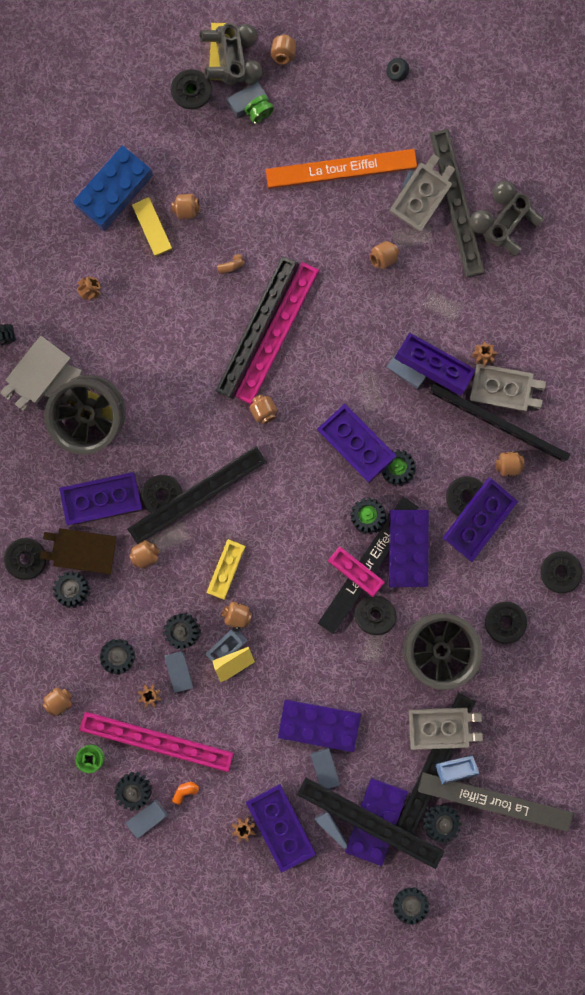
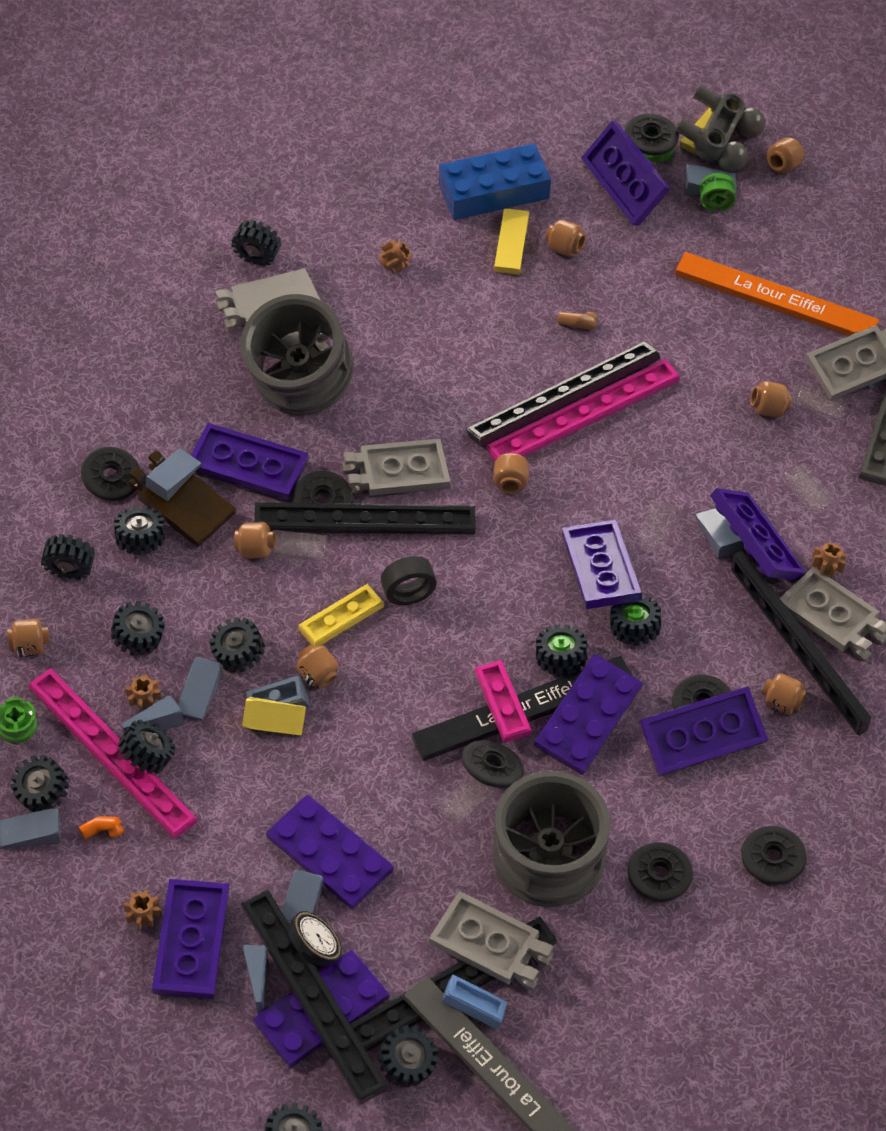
camera: 30 degrees right, 30 degrees down
none -> black wheel [41,534,95,580]
none -> black wheel [118,720,176,774]
none -> sand blue slope [121,696,183,734]
none -> sand blue slope [146,448,201,501]
none -> tile [288,911,342,967]
none -> light grey tile [342,439,451,496]
none -> black tyre [380,556,437,606]
none -> dark purple plate [581,121,670,226]

